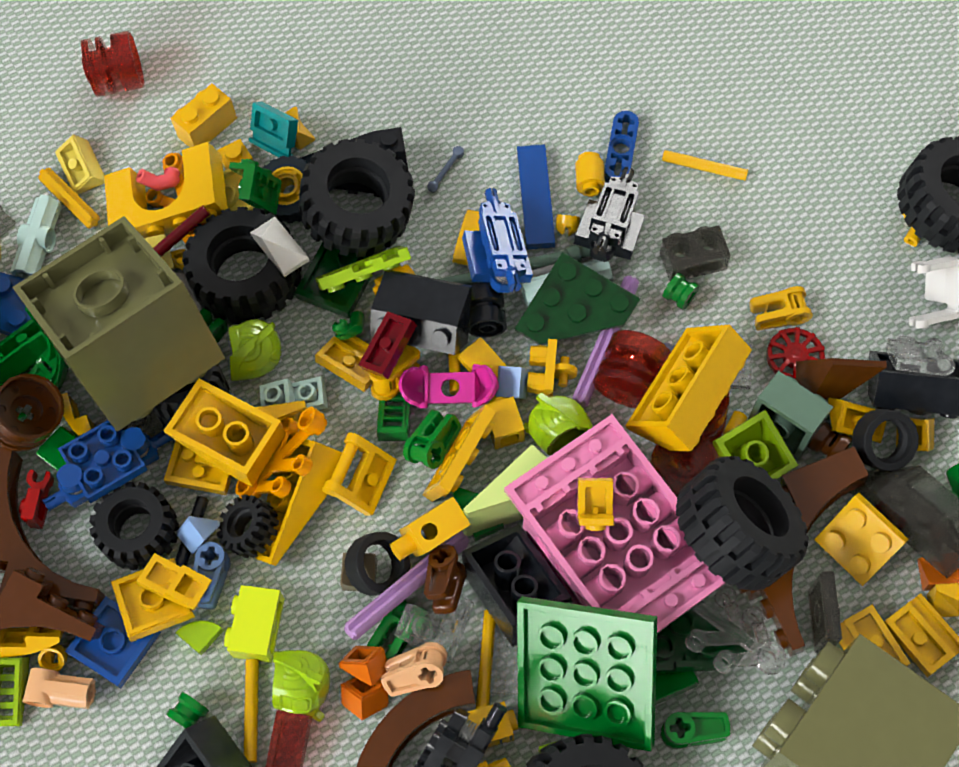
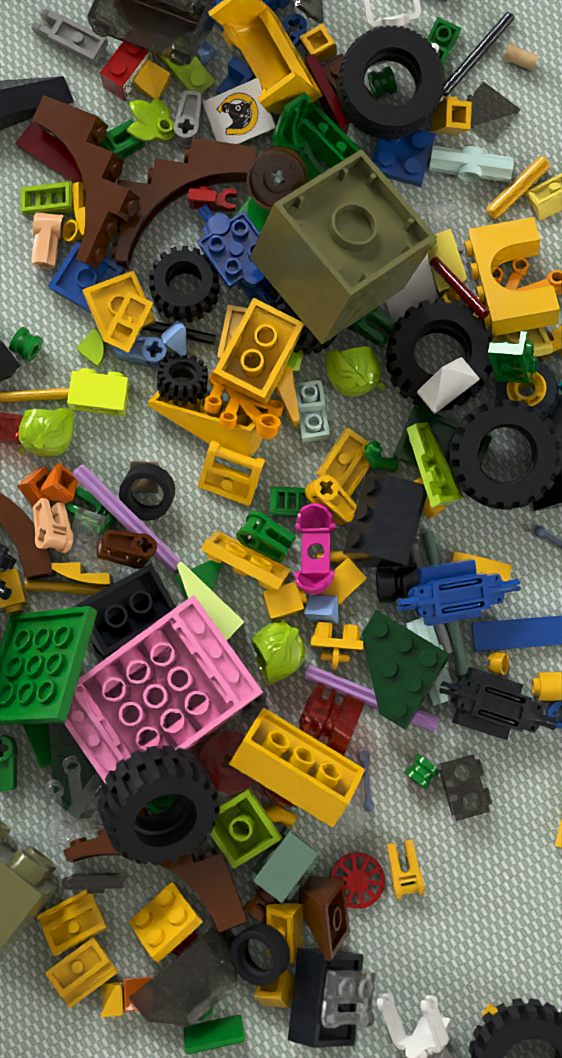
camera: 85 degrees right, 15 degrees up
coral arm [136,167,180,191] -> none
dark red plate [358,311,417,379] -> none
yellow torso [390,497,471,561] -> none
yellow bracket [577,478,614,531] -> none
none -> yellow slope [52,562,113,586]

